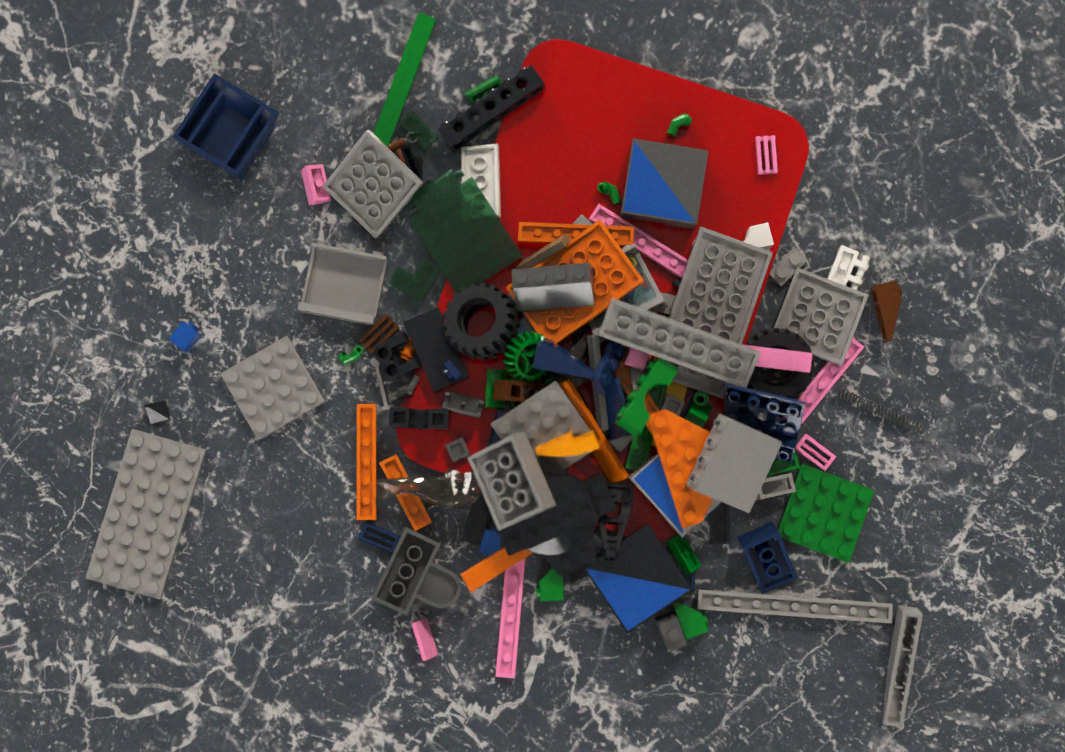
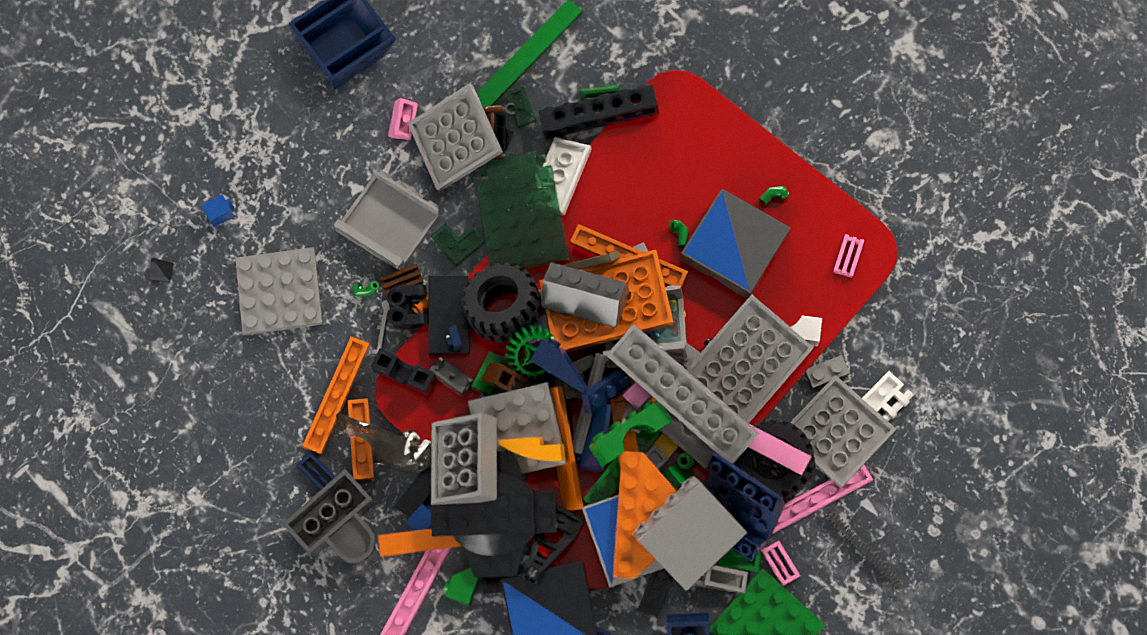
camera: 30 degrees right, 10 degrees down
light grey plate [86,429,207,600] -> none
dark grey piece [387,375,420,404] -> none
bright pink slope [412,618,438,661] -> none
flat silver tile [445,437,470,463] -> none
bright pink tile [588,204,688,280] -> none
dark grey slope [609,435,633,453] -> none
green plate [667,534,702,575] -> none
reddish brown slope [870,280,902,343] -> none

